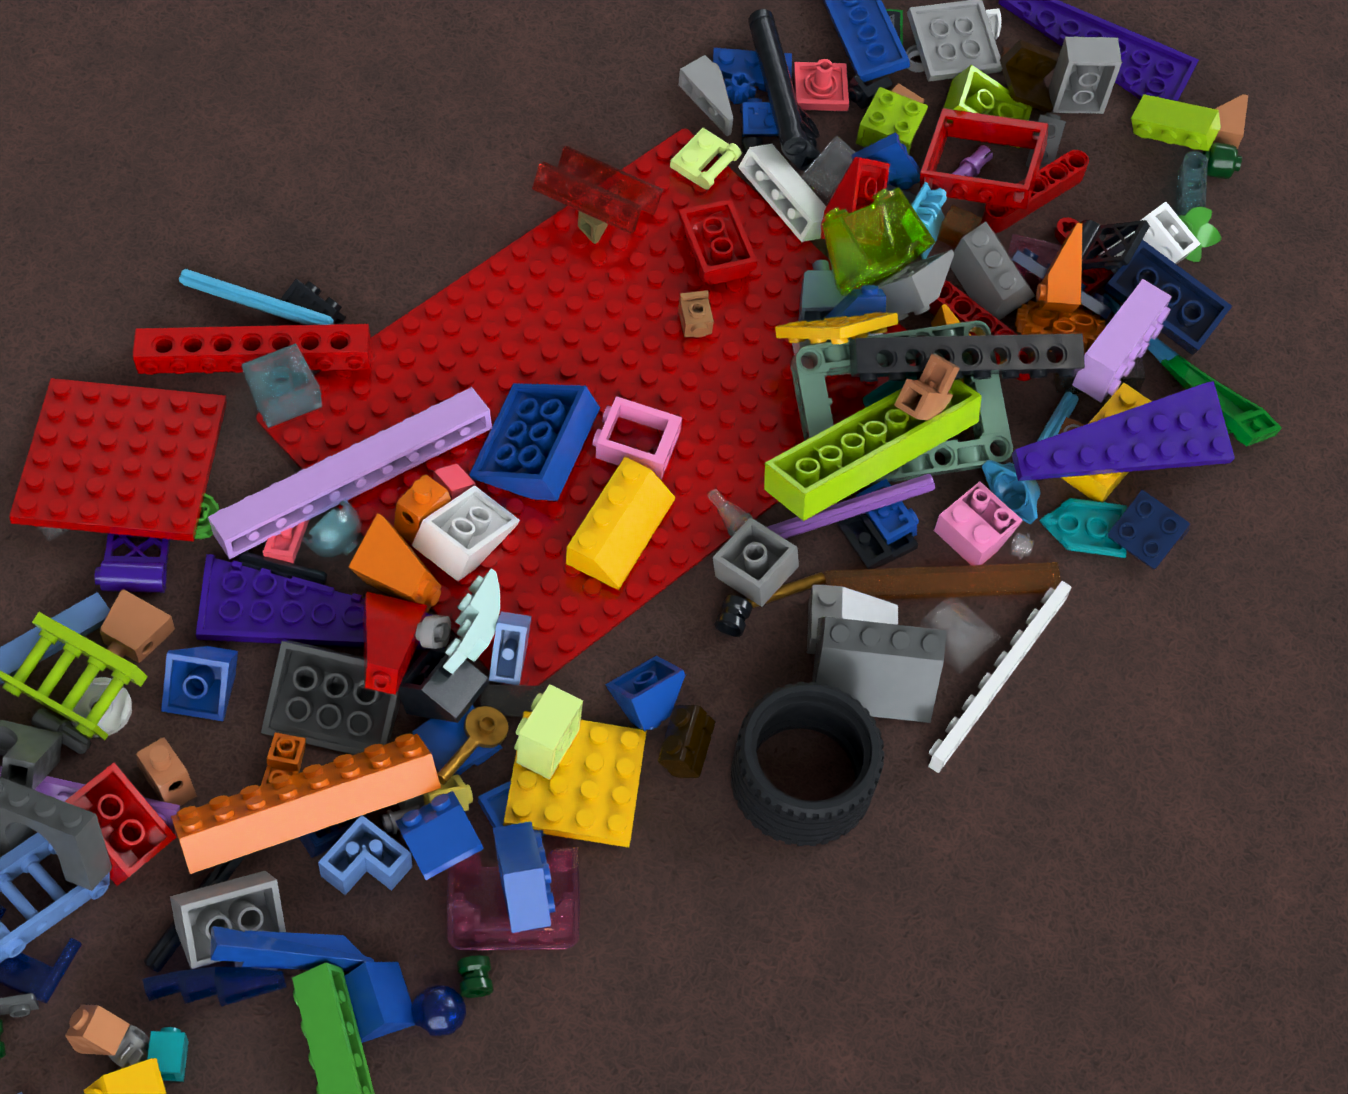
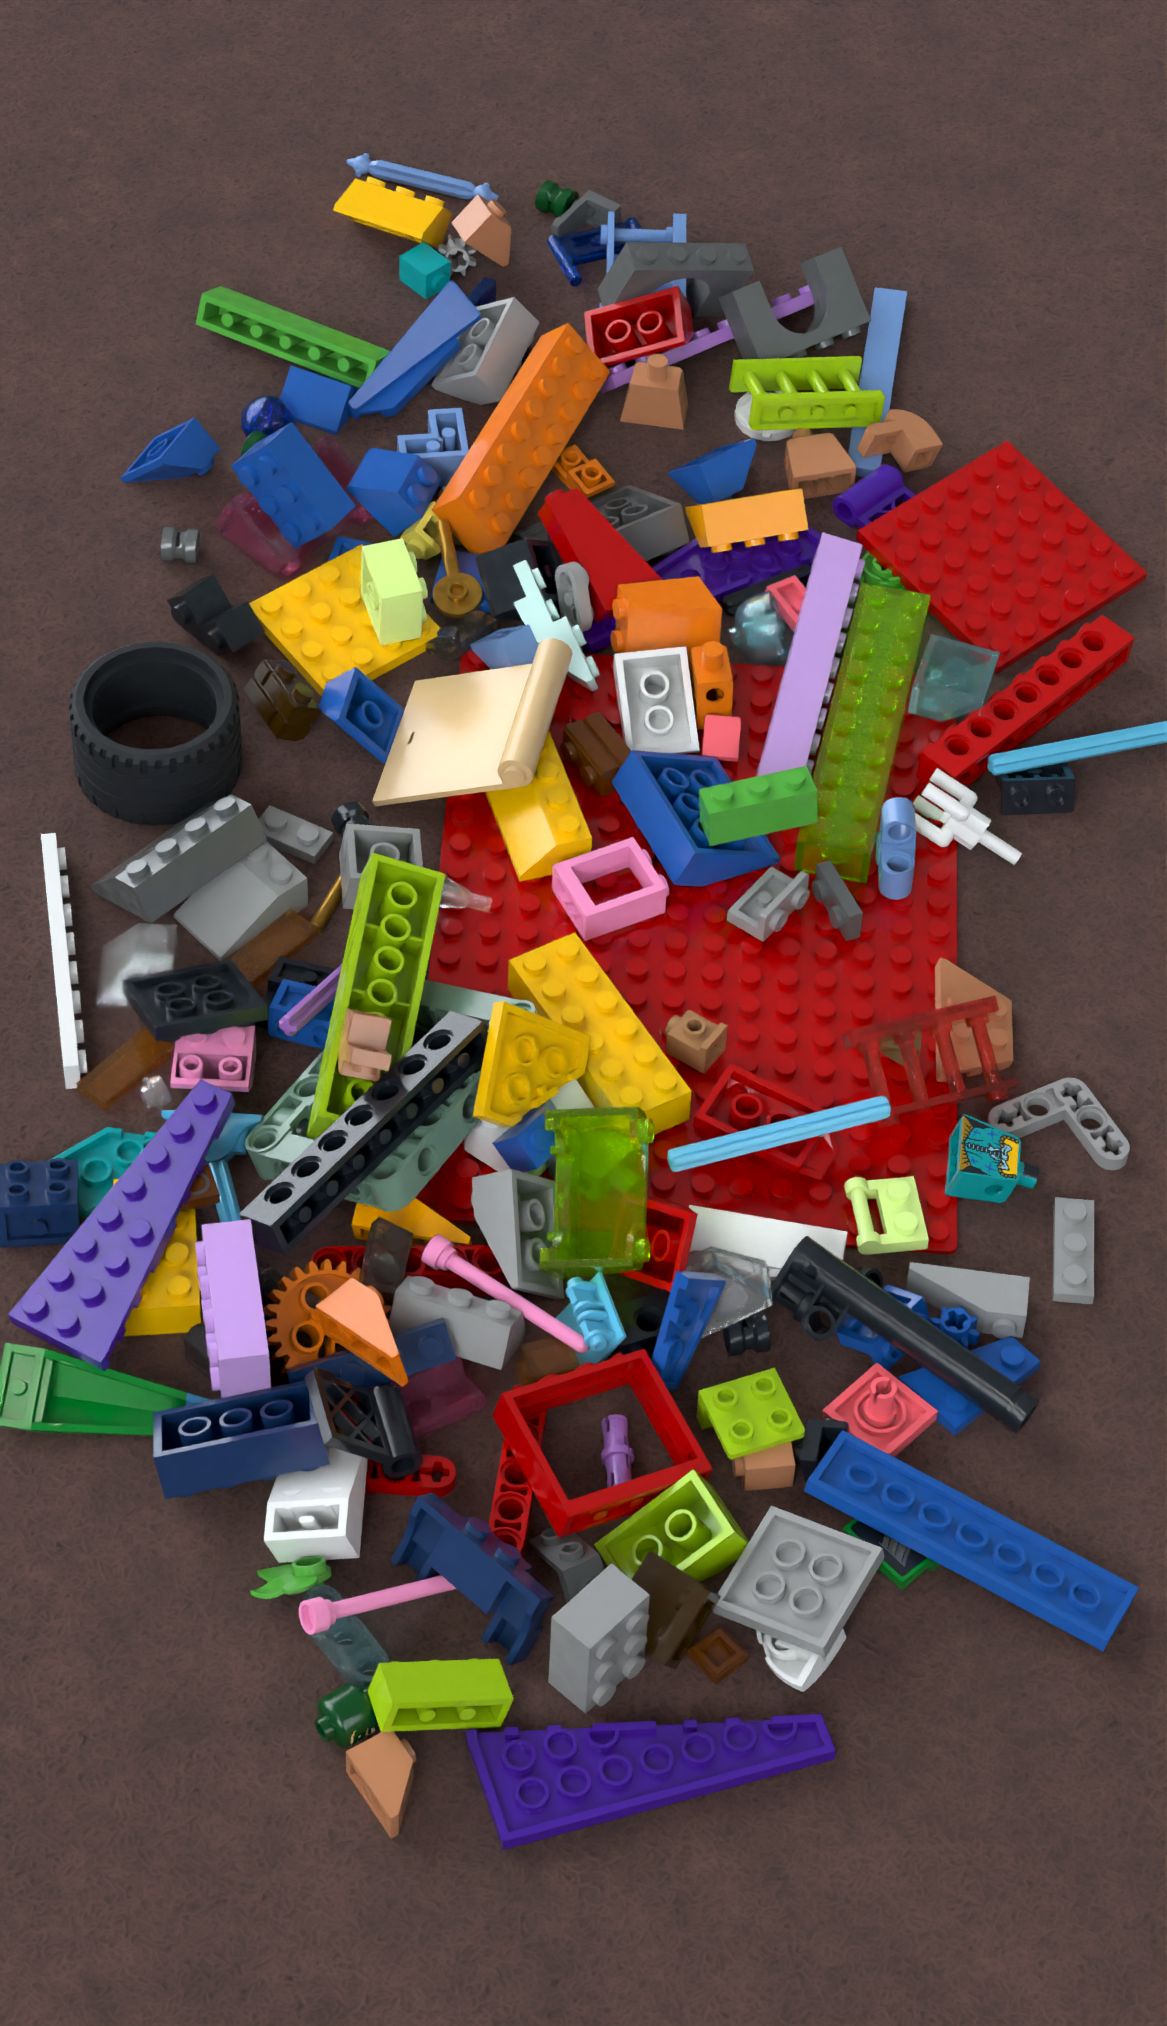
camera: 140 degrees right, 10 degrees down
none -> blue slope [120,417,221,483]
none -> black plate [122,959,268,1042]
none -> dark grey wheel [161,526,201,564]
none -> black brick [167,575,265,656]
none -> light grey plate [258,805,333,865]
none -> bright pink piece [299,1575,457,1635]
none -> clear smoke plate [359,1217,414,1305]
none -> door [372,638,573,806]
none -> dark blue bracket [390,1493,554,1665]
none -> bright pink piece [421,1234,589,1353]
none -> yellow brick [508,933,692,1143]
none -> reddish brown brick [560,712,631,797]
none -> medium azure axle [667,1096,891,1172]
none -> light orange slope [685,488,808,553]
none -> bright green brick [699,766,818,846]
none -> light grey bracket [727,867,810,942]
none -> clear neon green brick [794,583,931,883]
none -> dark grey plate [812,860,863,941]
none -> nougat brick [857,409,943,473]
none -> medium blue piece [876,797,916,900]
none -> white plant [913,768,1022,865]
none -> nougat wing [935,958,1013,1082]
none -> teal torso [945,1114,1039,1203]
none -> light grey beam [987,1077,1130,1170]
none -> light grey plate [1053,1197,1094,1304]

